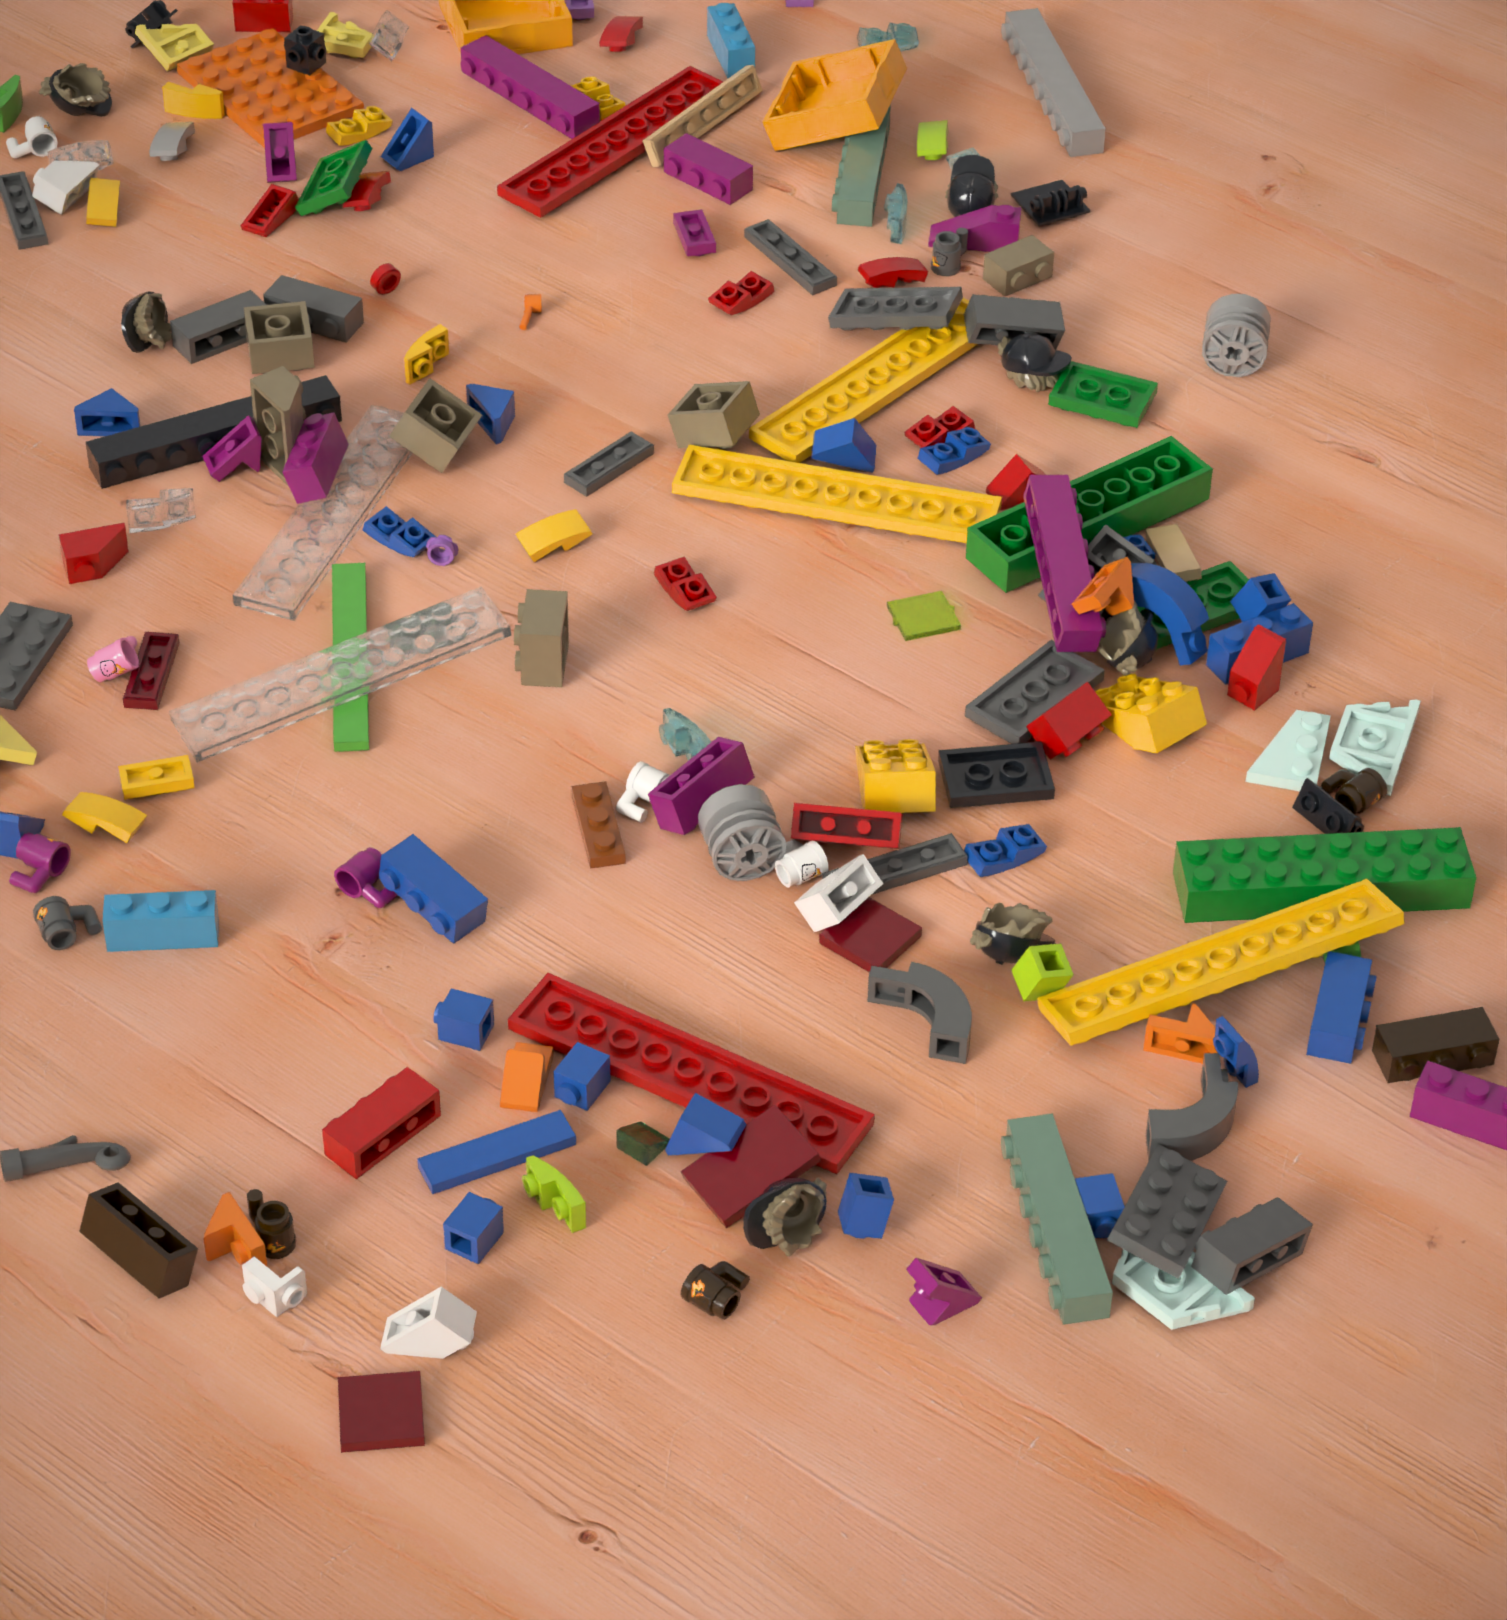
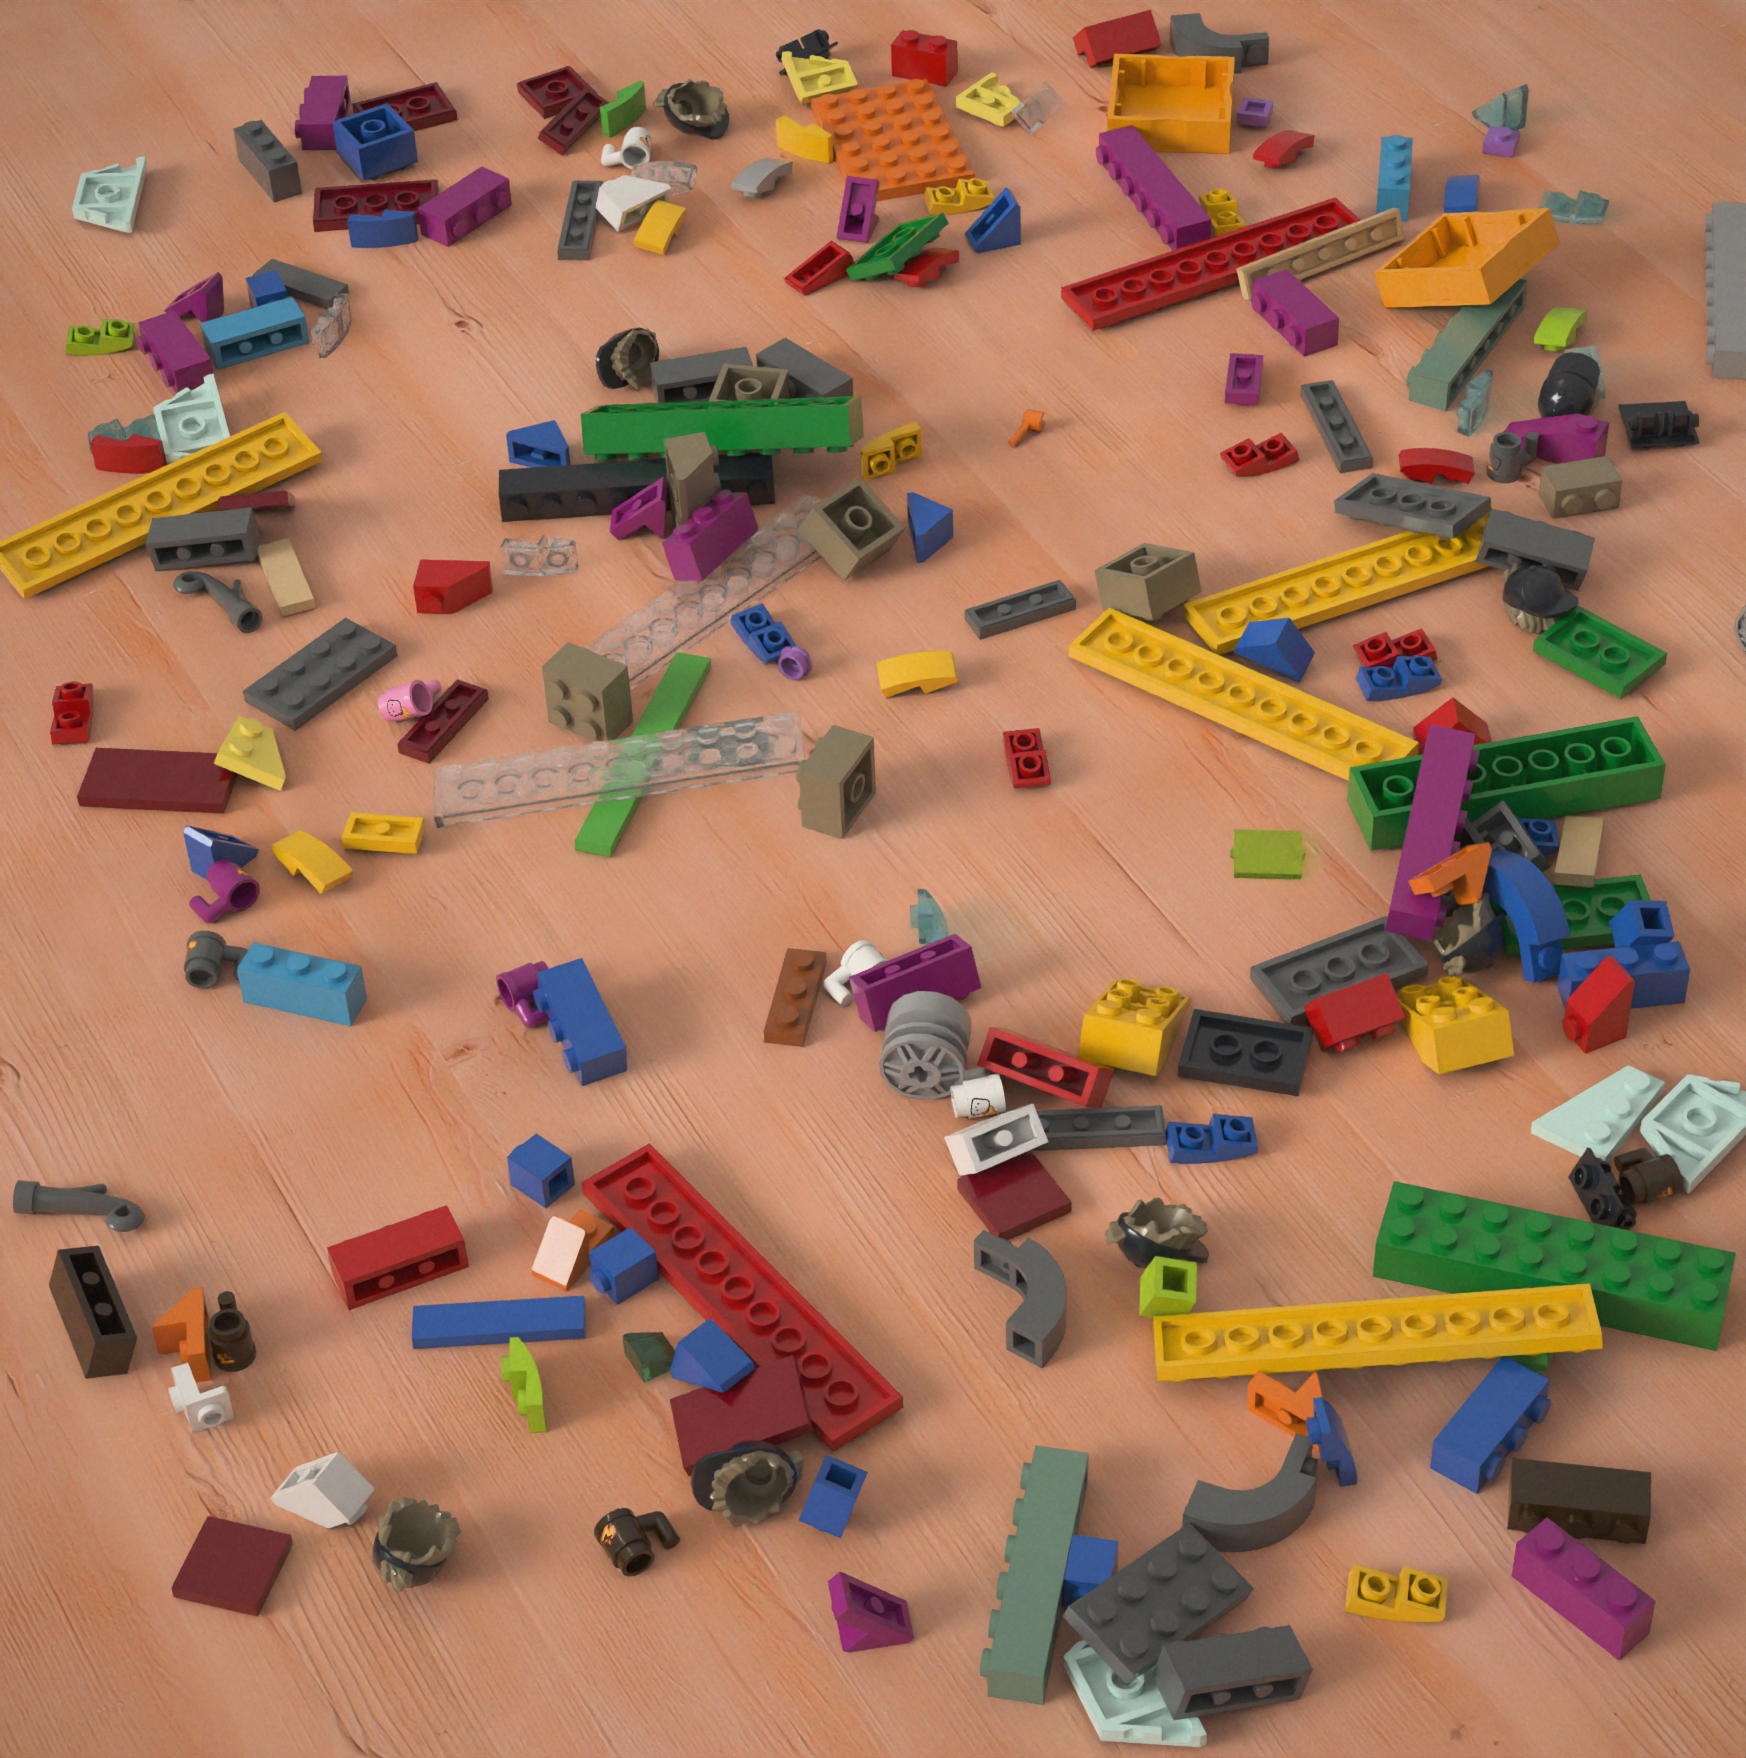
camera: 25 degrees right, 0 degrees up
black brick [284,25,326,76] -> none
red tile [370,263,401,295] -> none
blue brick [443,1192,504,1264] -> none
none -> dark tan hair [372,1497,461,1592]
none -> dark tan brick [542,642,633,747]
none -> green brick [581,396,864,460]
none -> yellow slope [1345,1564,1448,1622]
none -> blue slope [1444,174,1480,213]

